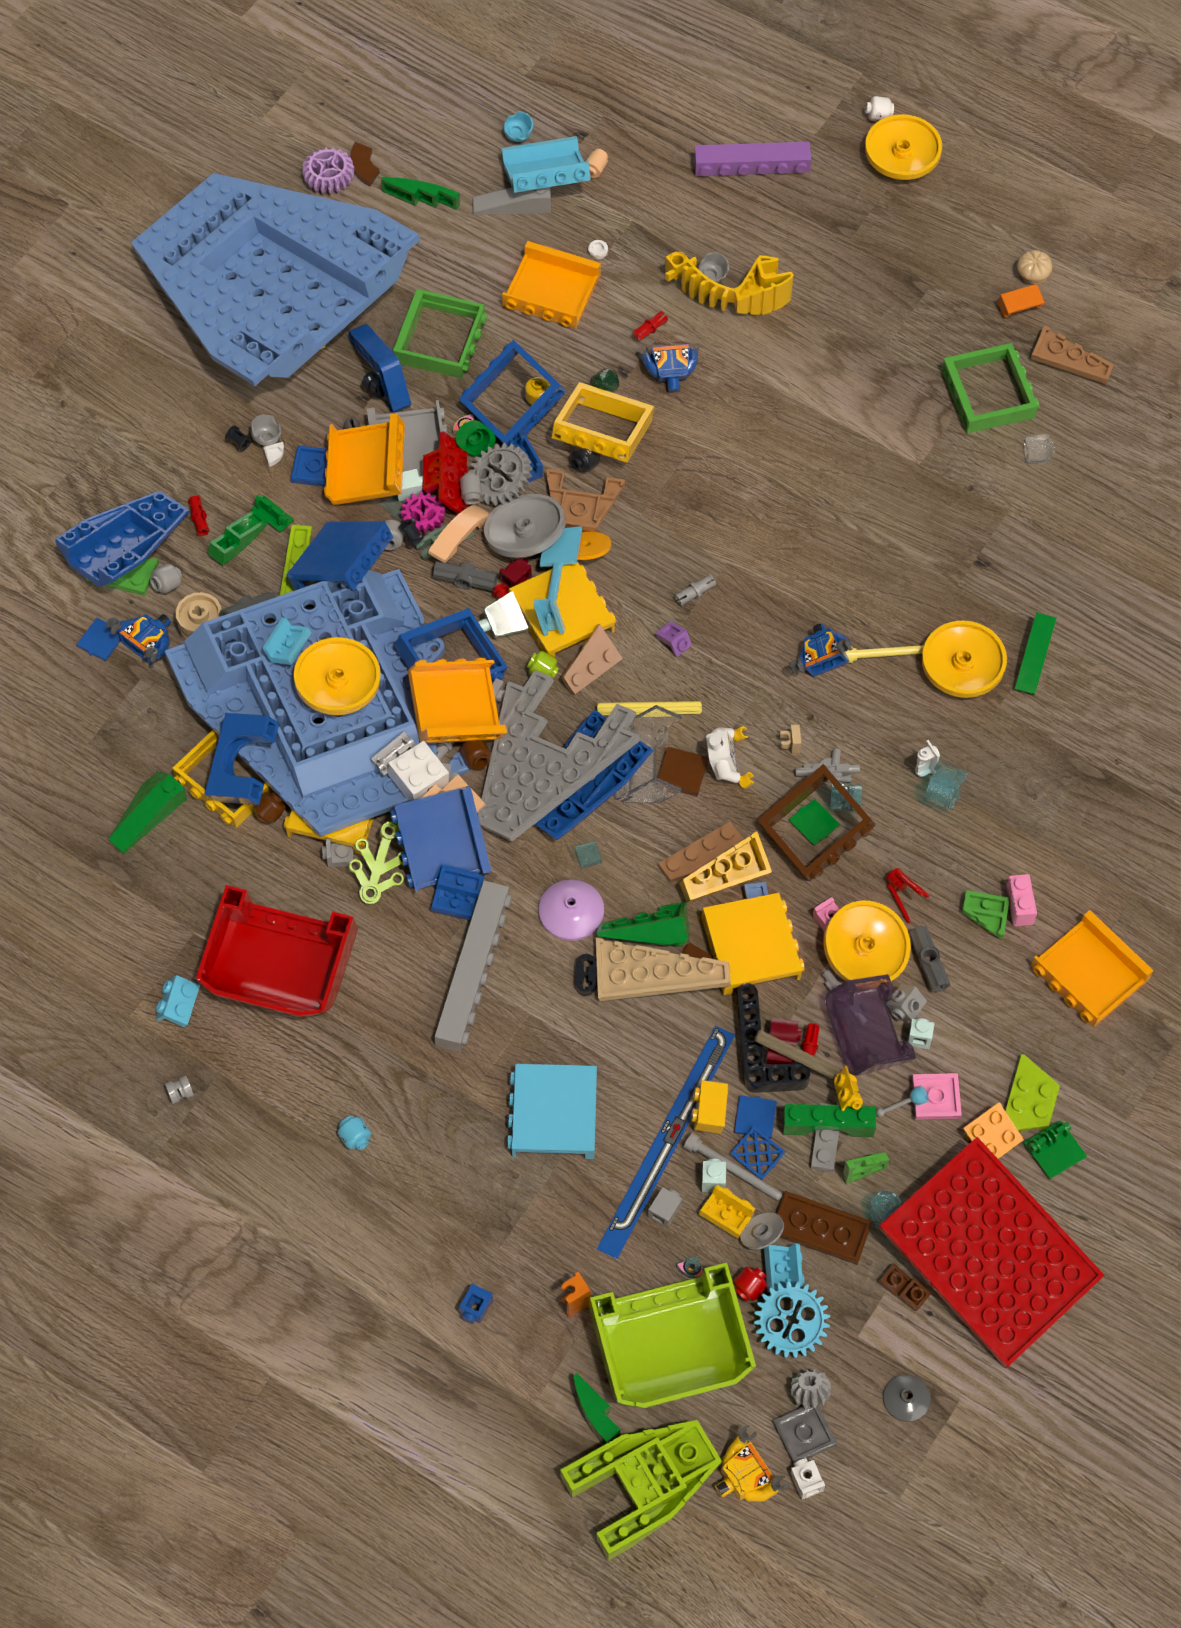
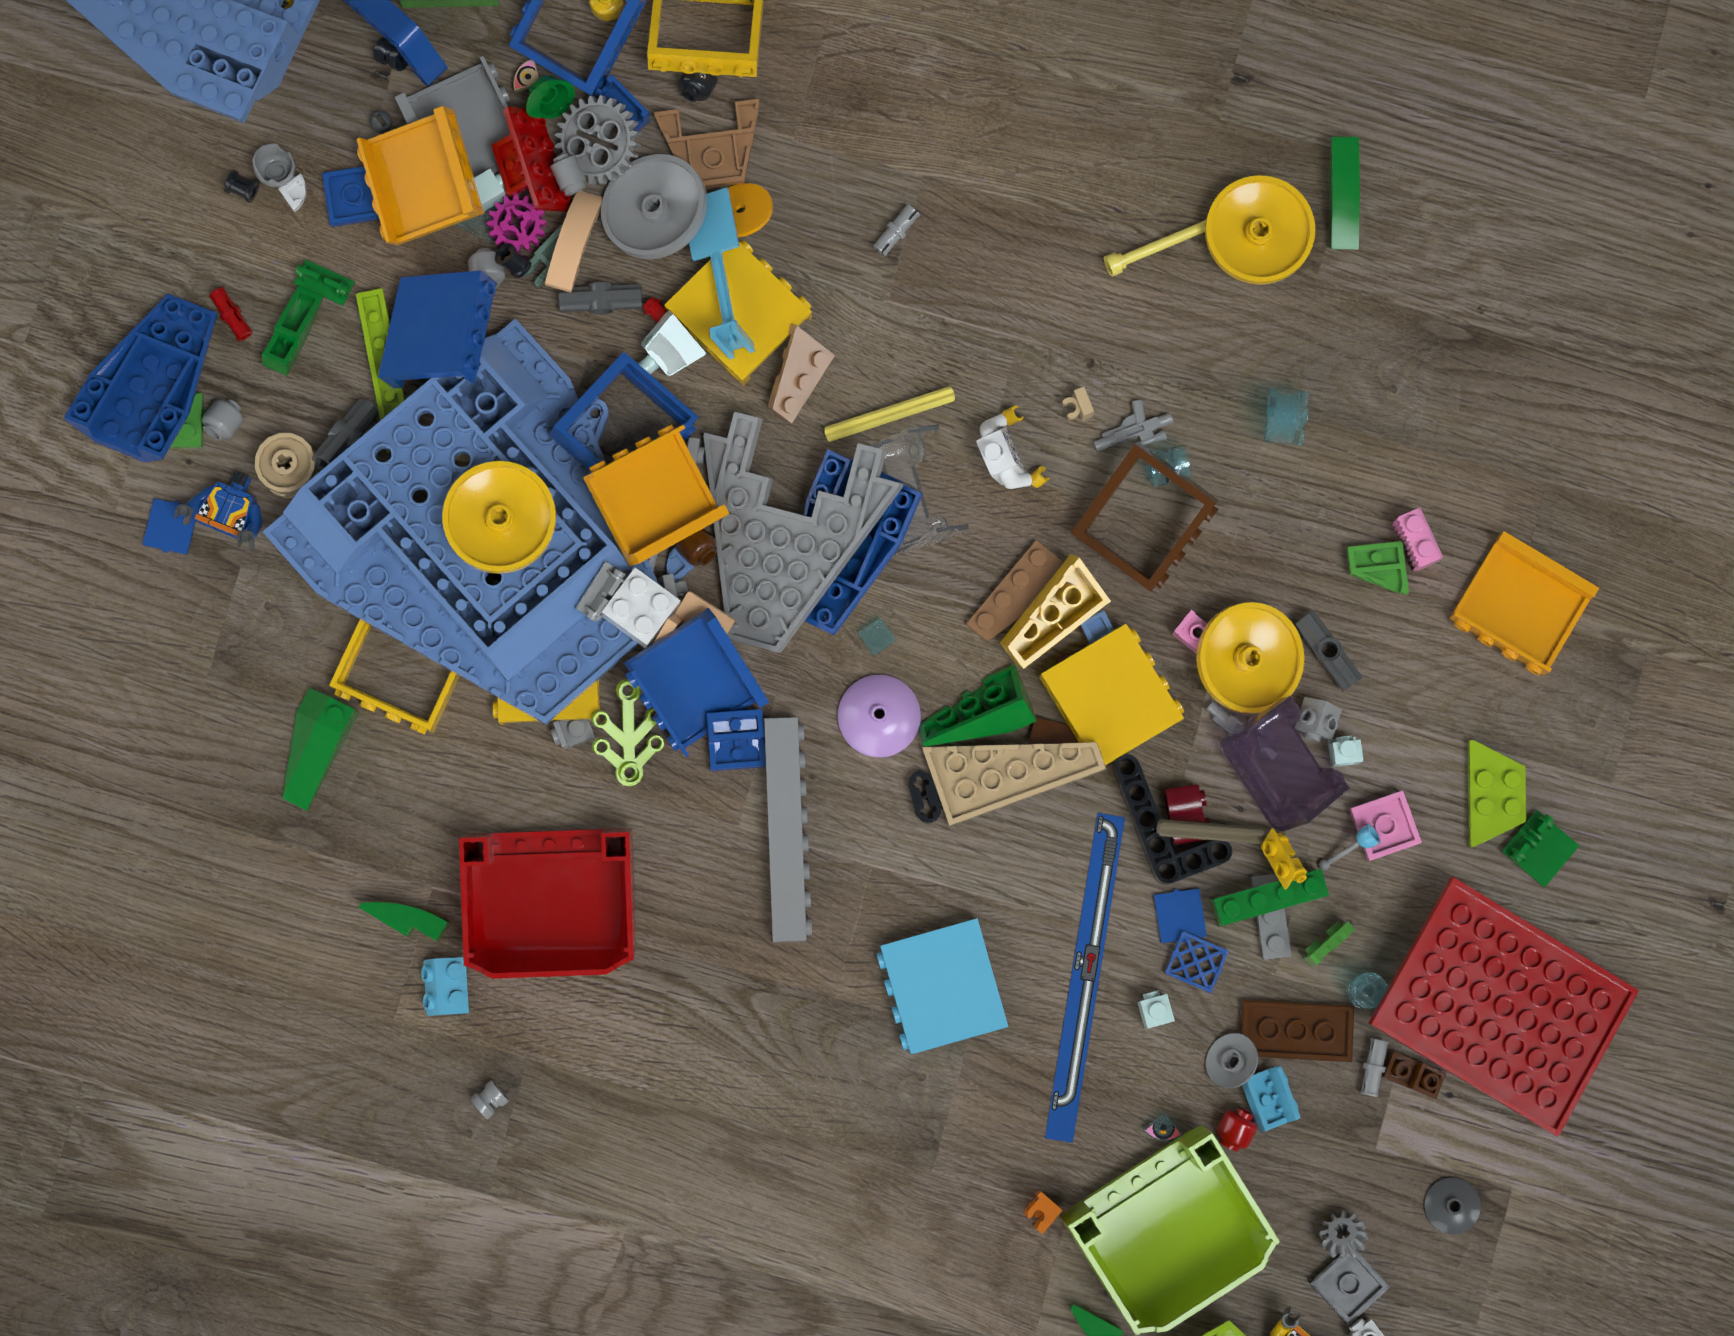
camera: 20 degrees left, 20 degrees up
blue arch [205,713,279,805] -> none
reddish brown head [254,791,286,824] -> none
medium azure bracket [263,617,311,665] -> none
medium azure head [338,1116,372,1150] -> none
blue brick [459,1283,493,1324] -> none
dark red brick [499,558,532,588] -> none
lime head [527,651,559,679] -> none
light grey brick [648,1187,682,1229] -> none
medium lavender bracket [656,621,692,657] -> none
reddish brown tile [656,747,709,797] -> none
light grey piece [683,1132,782,1200] -> none
yellow brick [691,1080,728,1134] -> none
yellow bracket [699,1185,755,1239] -> none
medium azure gear [754,1281,830,1358] -> none
green piece [788,799,840,847] -> none
torso [789,624,852,677] -> none
red axle [801,1023,820,1057] -> none
red plant [886,868,929,923] -> none
white hinge [915,740,940,778] -> none
light orange hinge [963,1102,1024,1158] -> none
none -> green slope [358,902,451,942]
none -> light grey pin [1360,1038,1389,1097]

